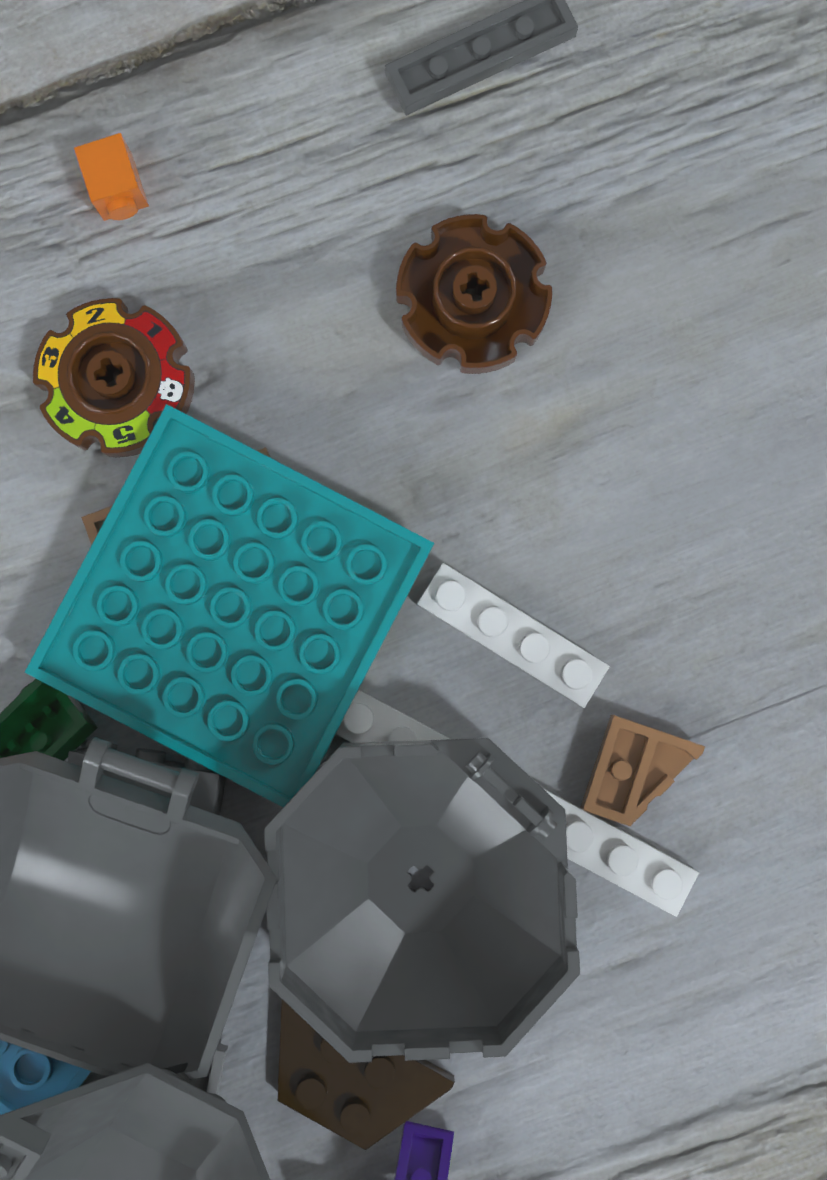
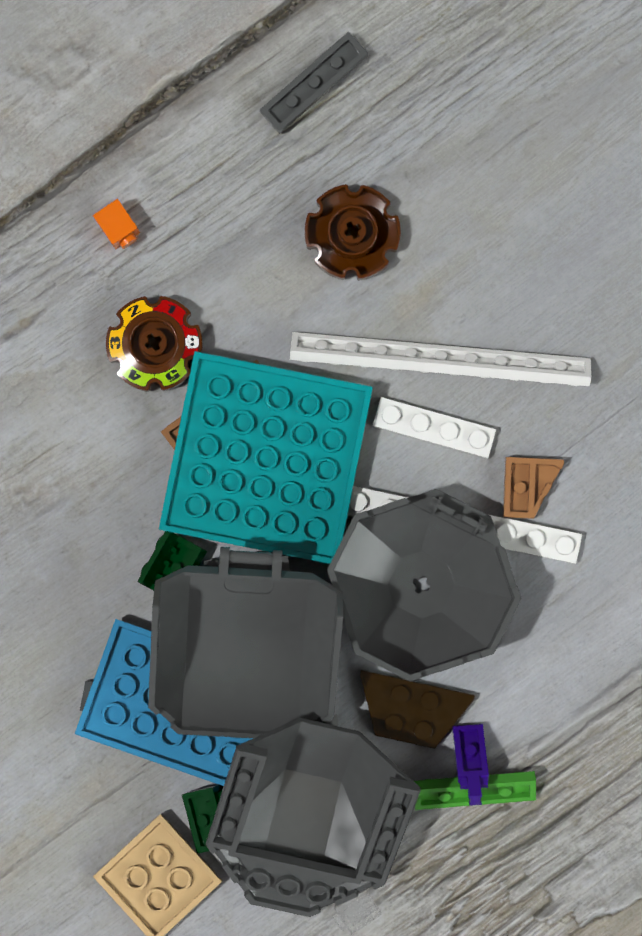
camera: 15 degrees left, 0 degrees up
none -> white plate [290,332,592,386]

